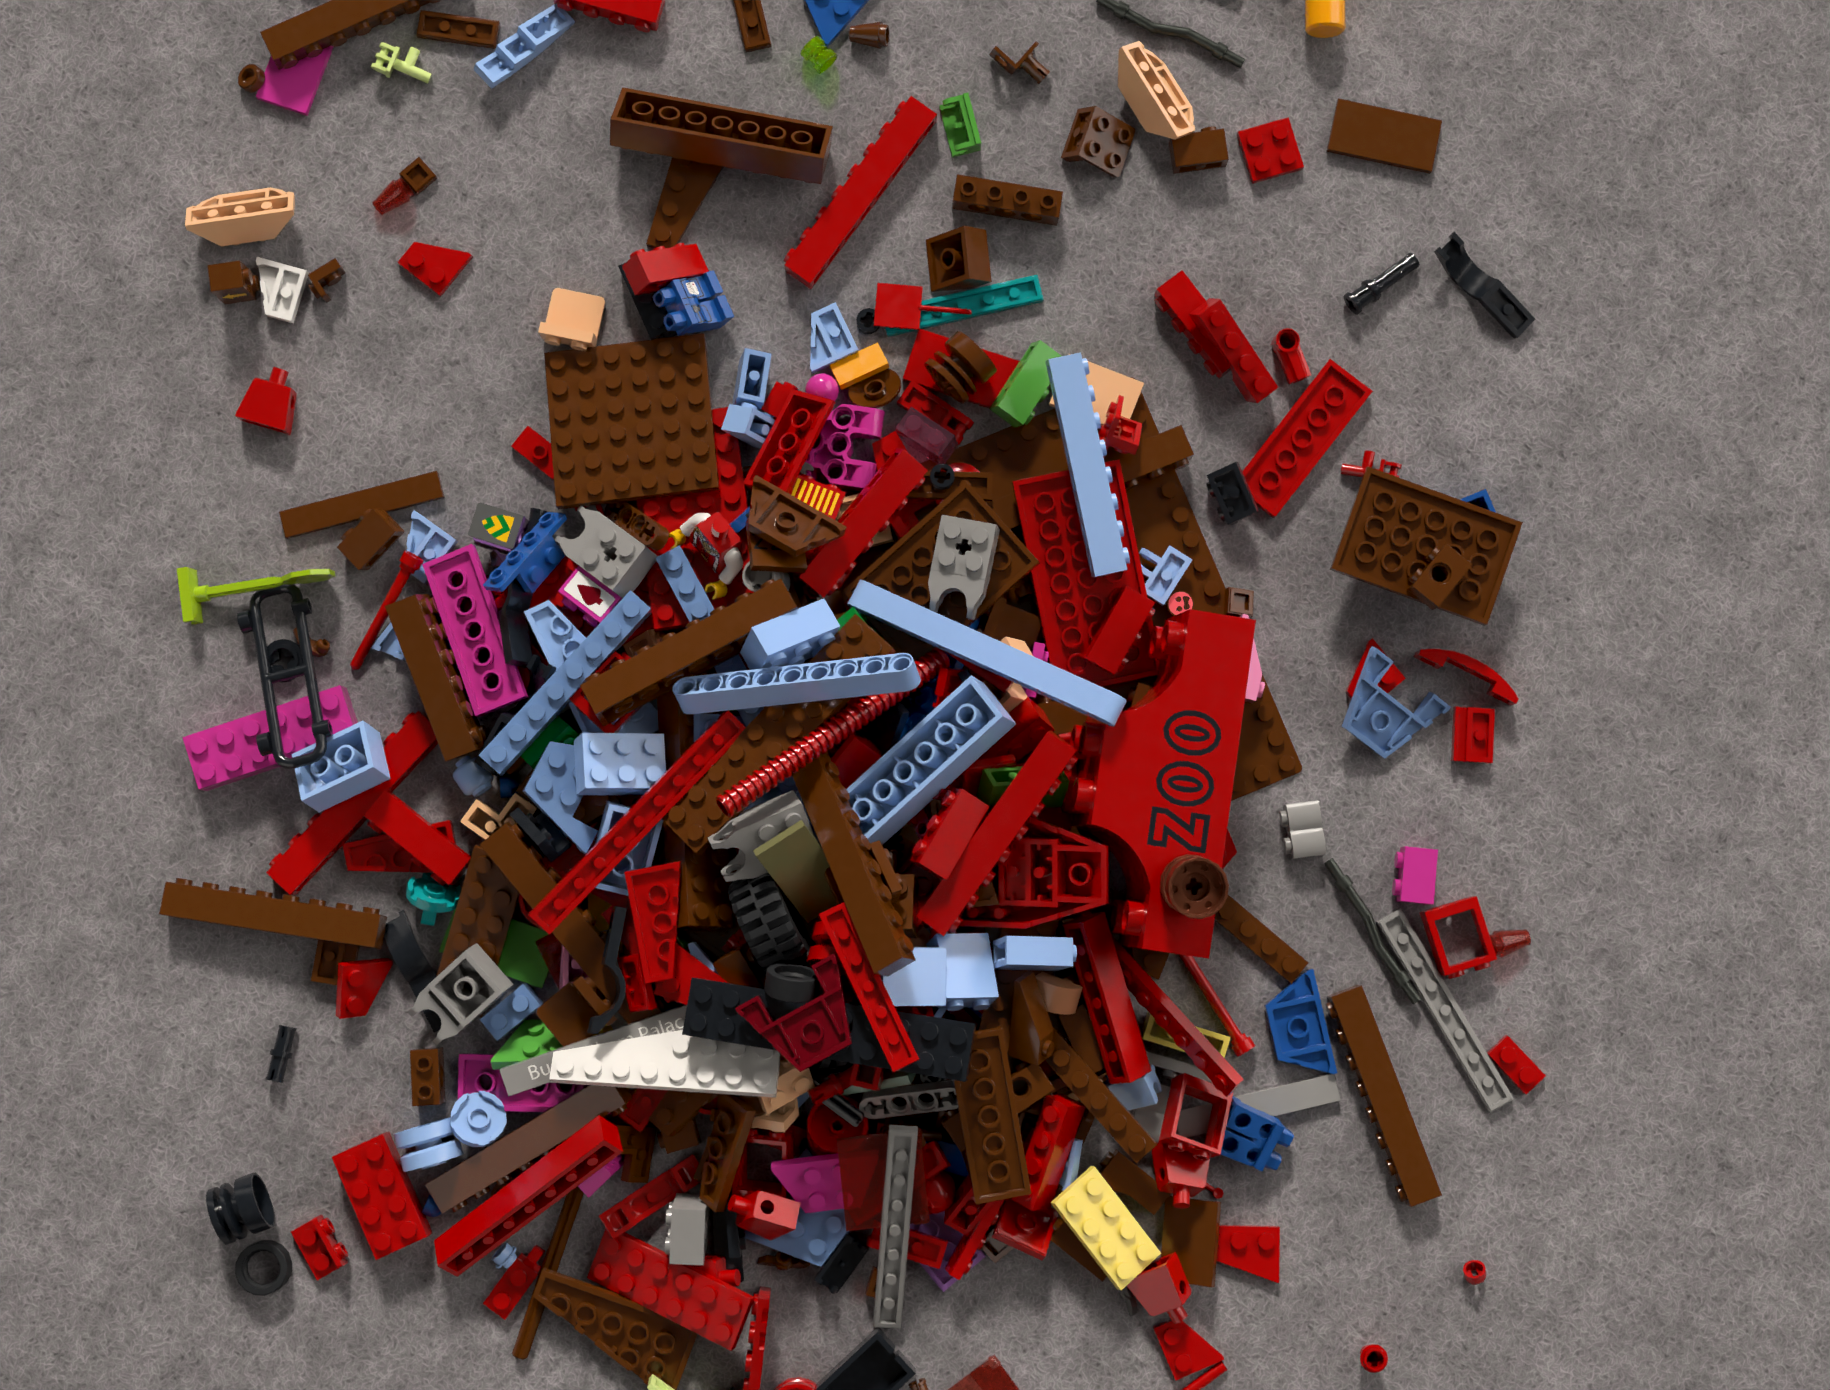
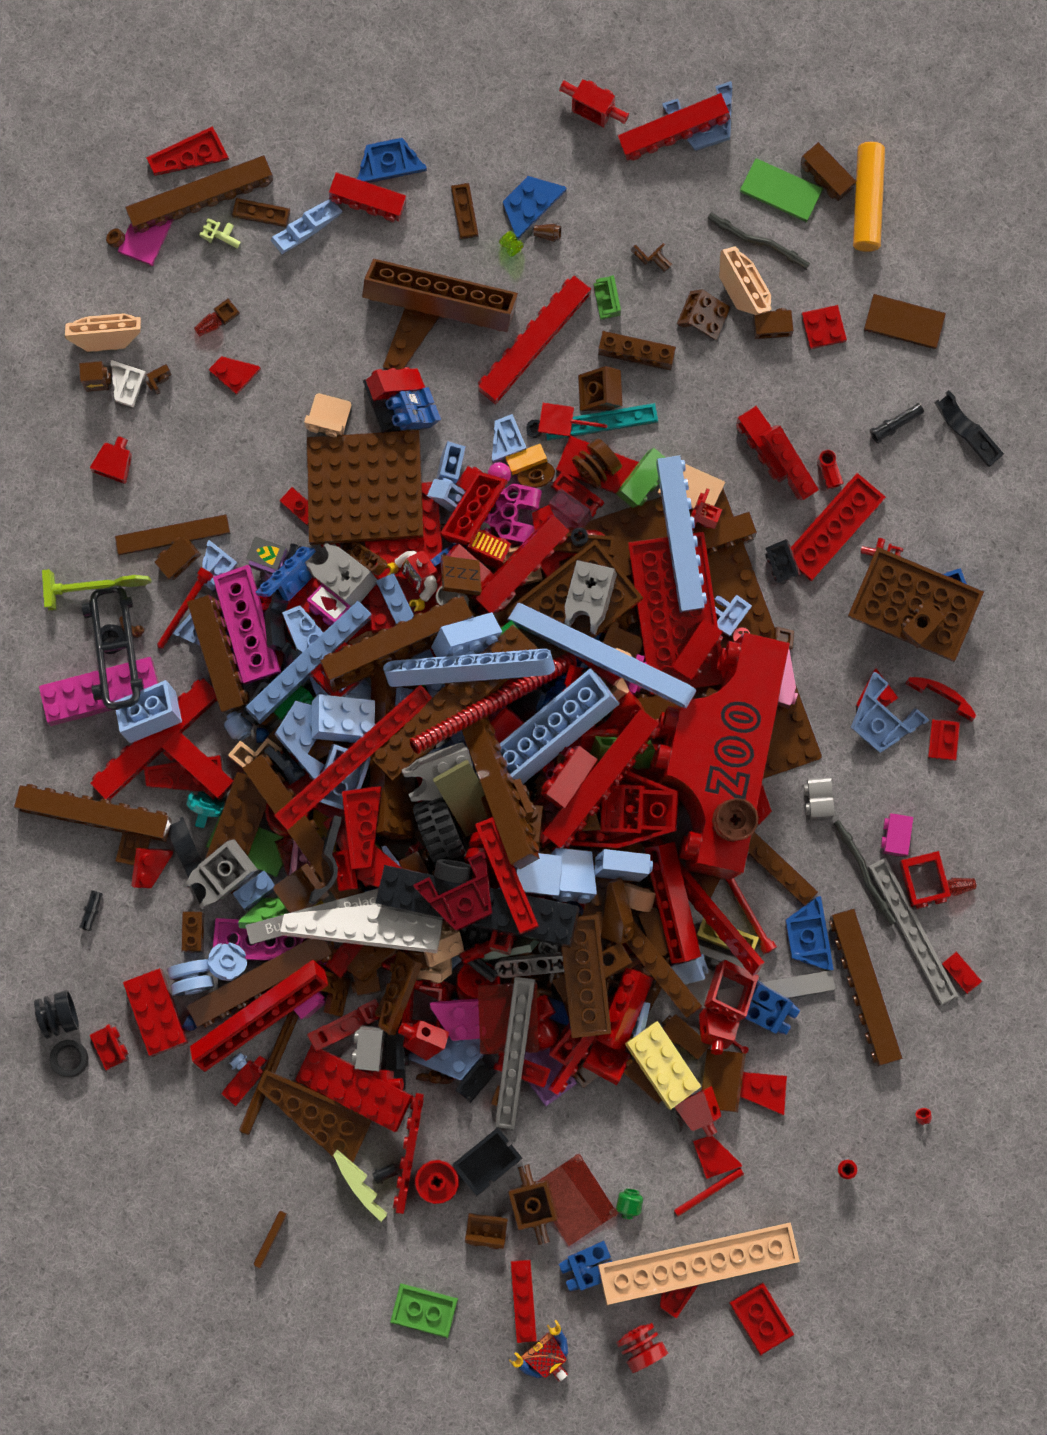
camera: 10 degrees right, 5 degrees down
reddish brown wing [747,475,847,557] -> none

